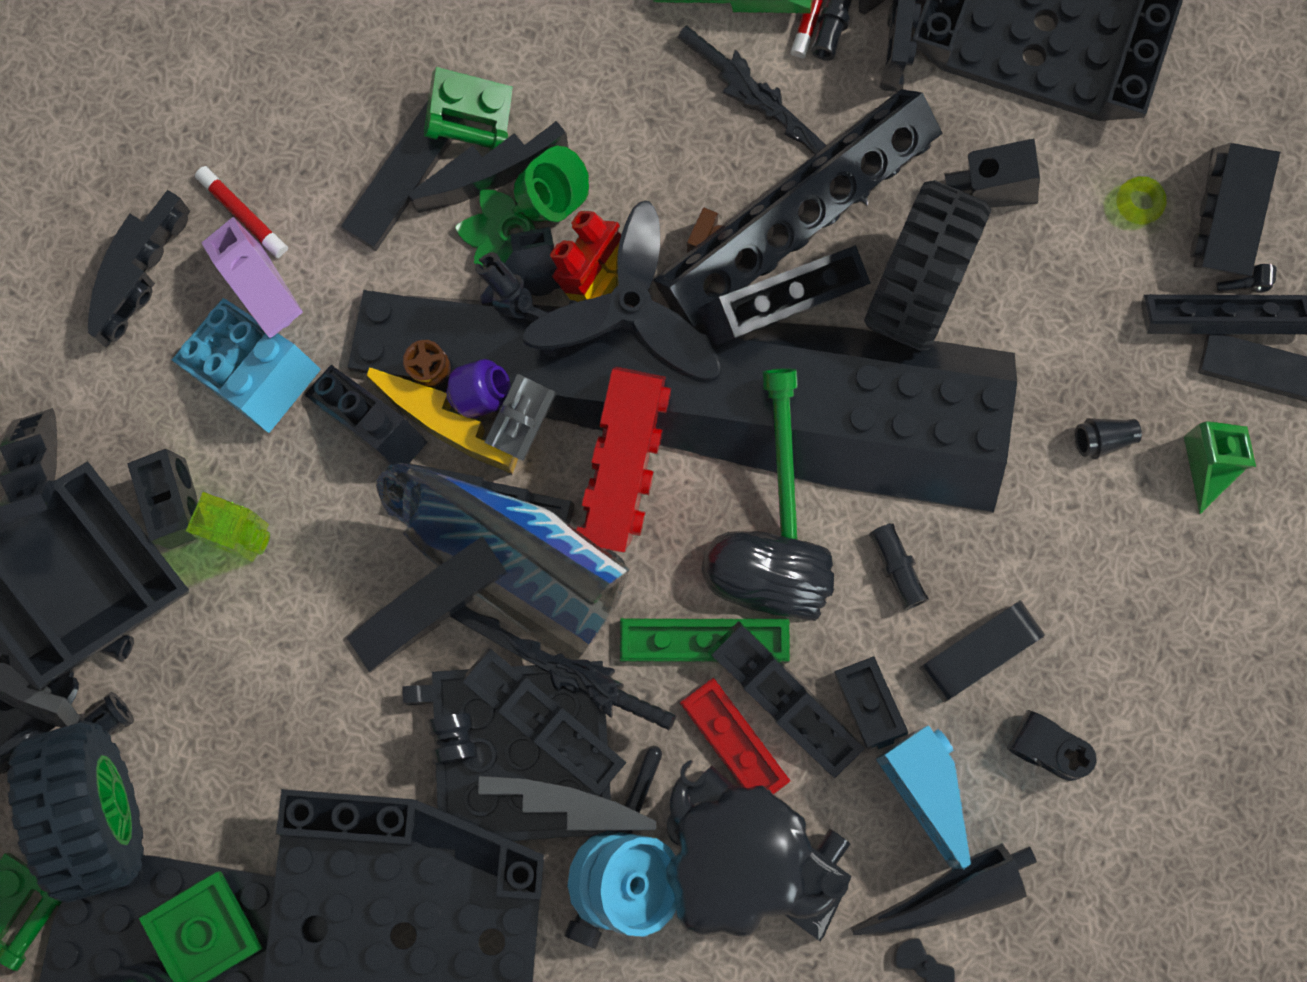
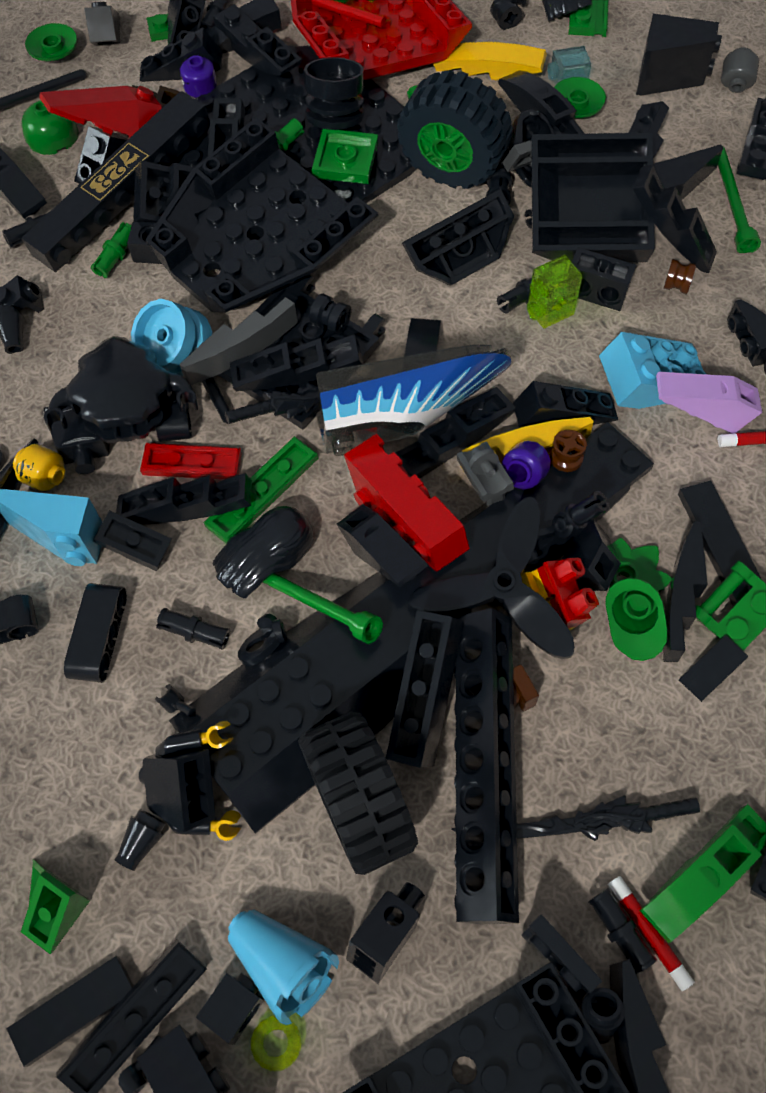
camera: 130 degrees right, 15 degrees down
none -> yellow head [13,444,65,491]
none -> black torso [139,721,241,841]
none -> black hand [155,684,196,717]
none -> black brick [196,972,264,1045]
none -> medium azure cone [228,909,339,1025]
none -> black piece [238,614,287,667]
none -> black slope [337,504,428,587]
none -> black wedge [402,189,514,286]
none -> black pin [497,269,555,314]
none -> reddish brown wheel [663,259,696,294]
none -> black sticker [679,635,748,702]

